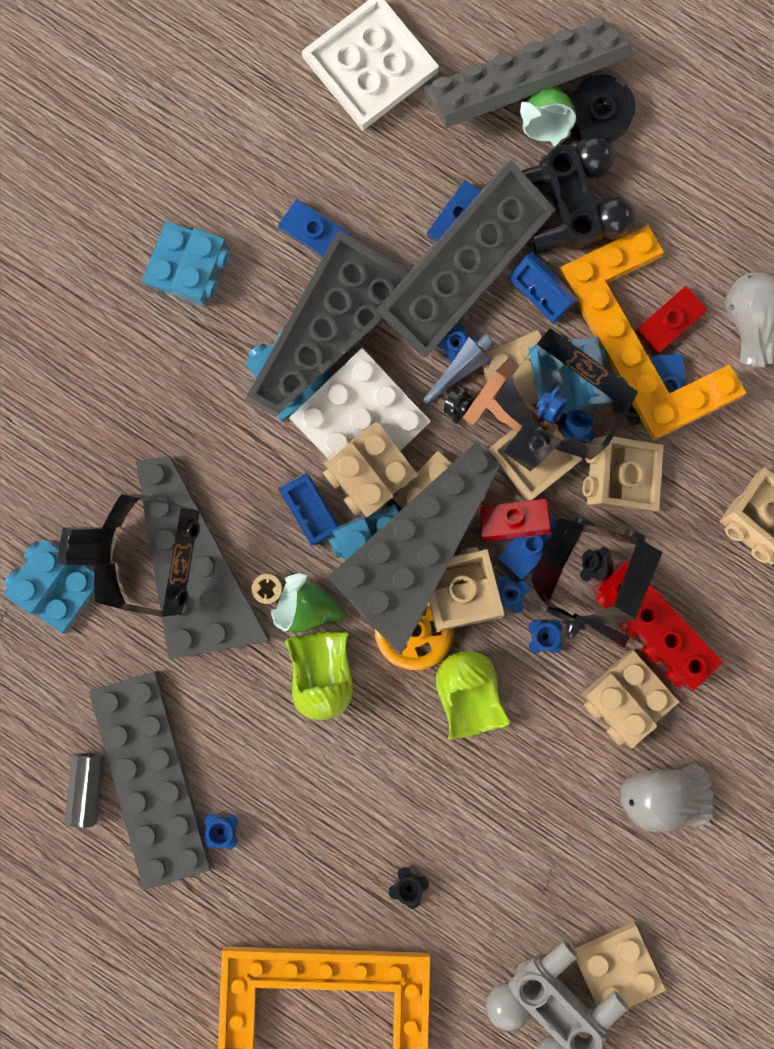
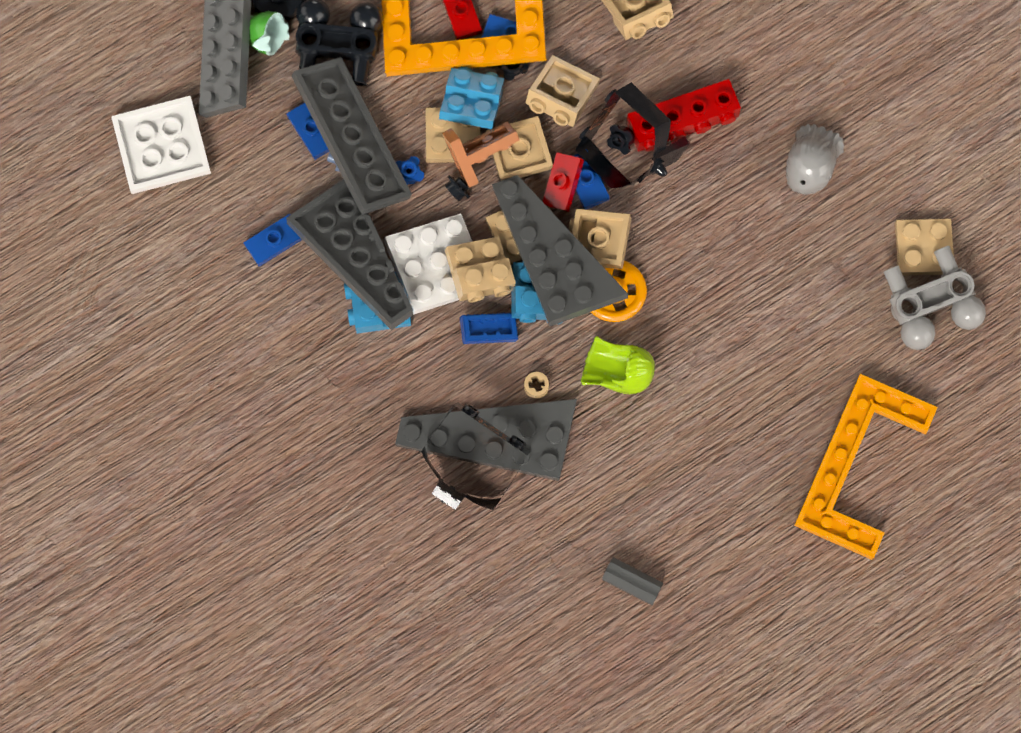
camera: 70 degrees left, 10 degrees down
dark azure plate [3,539,95,633] -> none
dark grey plate [89,671,212,891] -> none
dark azure plate [142,221,230,307] -> none
blue plate [204,813,239,849] -> none
bright green hat [271,573,345,633] -> none
black plate [389,867,429,909] -> none
sand blue piece [423,334,495,404] -> none
lime piece [436,651,511,740] -> none
black piece [495,328,638,472] -> none
blue plate [496,576,529,613] -> none
blue plate [508,252,578,325] -> none
blue plate [528,620,563,653] -> none
blue plate [536,386,568,424] -> none
blue plate [560,410,595,441] -> none
tan plate [581,650,679,749] -> none

